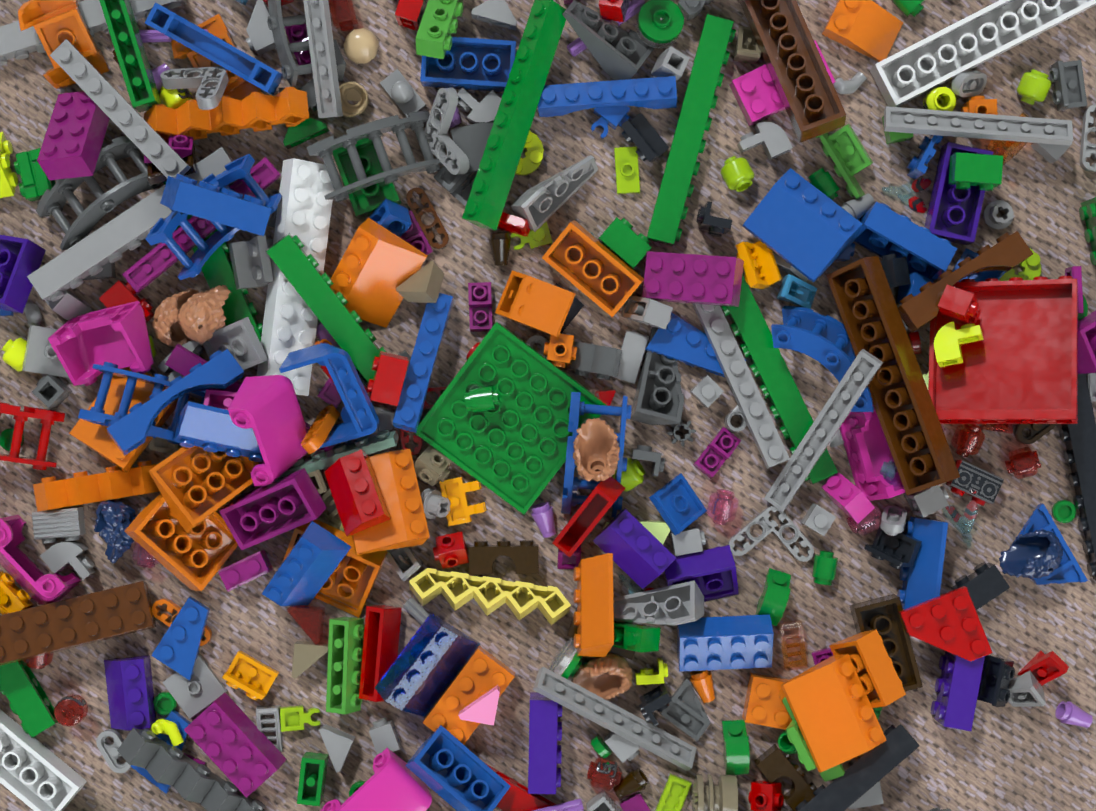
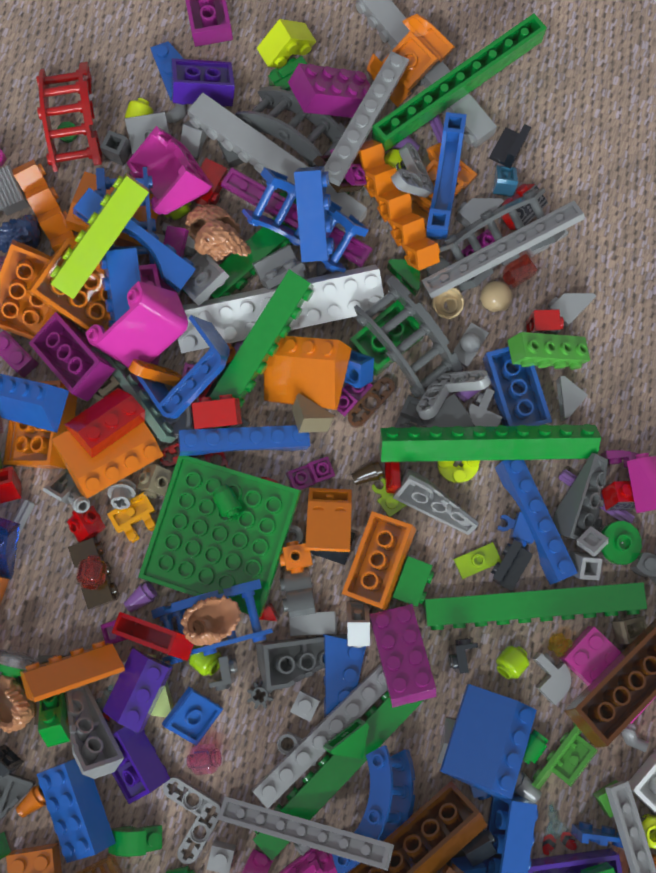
camera: 75 degrees right, 10 degrees down
light yellow brick [409,568,571,625] -> none
neon yellow bracket [635,658,668,685] -> none
light grey brick [670,527,706,556] -> none
magenta slope [693,427,741,479] -> none
light orange bracket [735,241,782,289] -> none
dark azure slope [777,274,817,309] -> none
none -> lime brick [50,173,149,299]
none -> light grey pin [68,492,90,513]
none -> clear red head [76,555,107,590]
none -> green slope [323,718,369,759]
none -> clear yellow plate [547,633,573,657]
none -> light grey tile [576,526,609,557]

